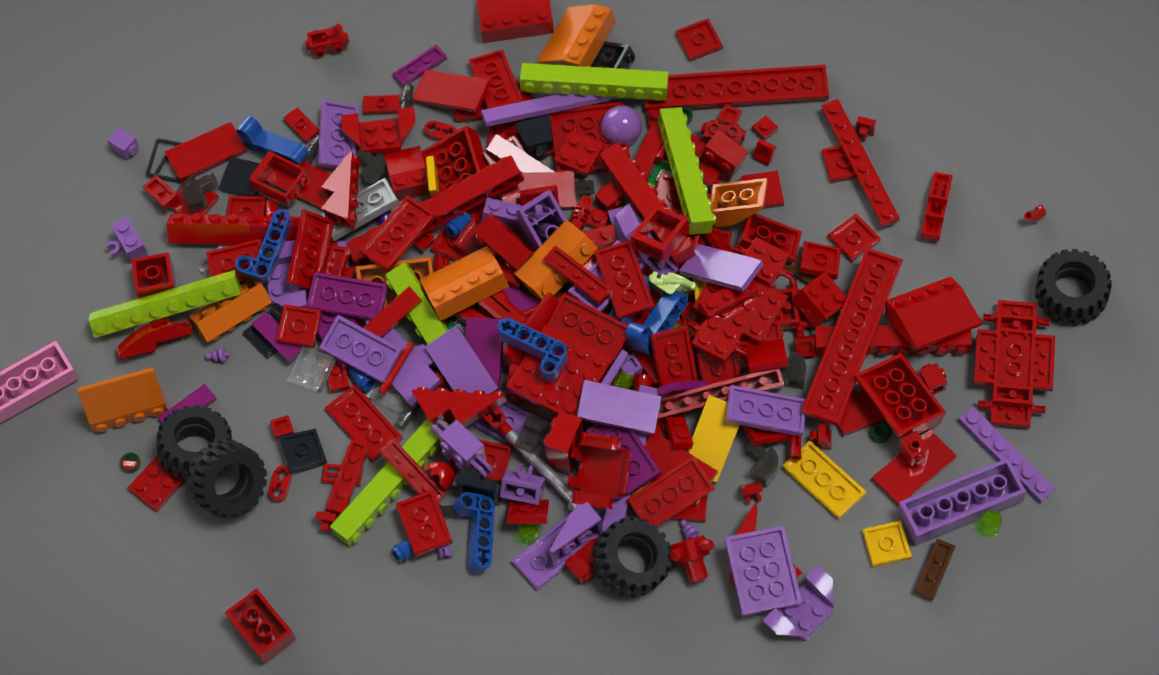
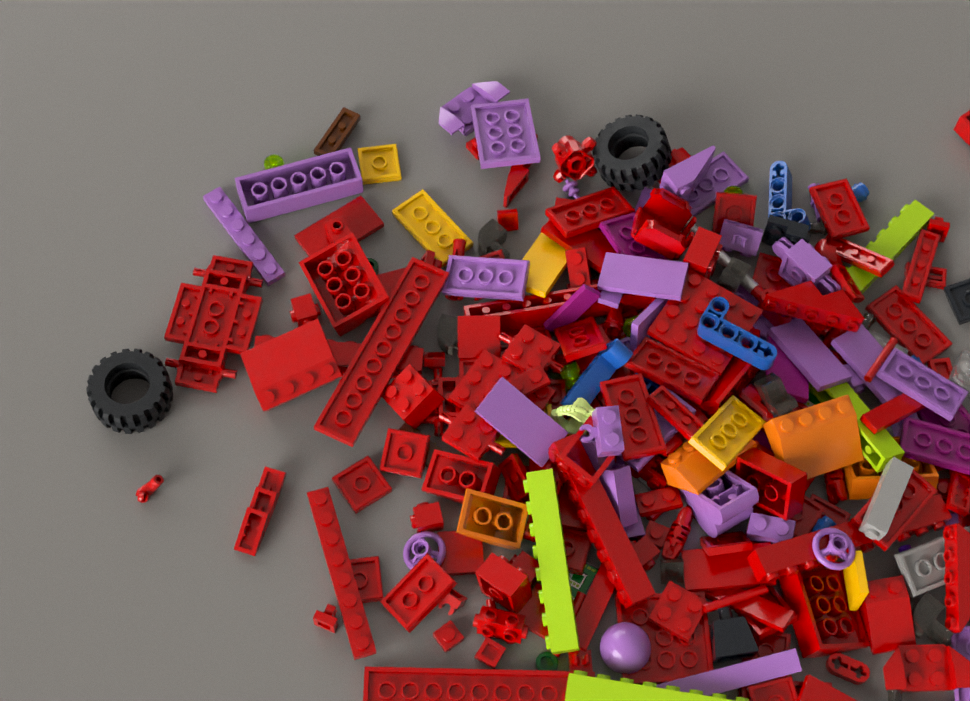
camera: 175 degrees right, 0 degrees up
none -> red tile [380,553,458,633]
none -> medium lavender piece [403,531,446,570]
none -> red brick [410,502,444,533]
none -> medium lavender brick [580,405,625,457]
none -> yellow tile [688,395,766,471]
none -> red bar [702,584,768,613]
none -> clear smoke brick [754,372,798,417]
none -> medium lavender piece [812,527,855,570]
none -> red plate [830,264,865,304]
none -> light grey brick [859,457,914,541]

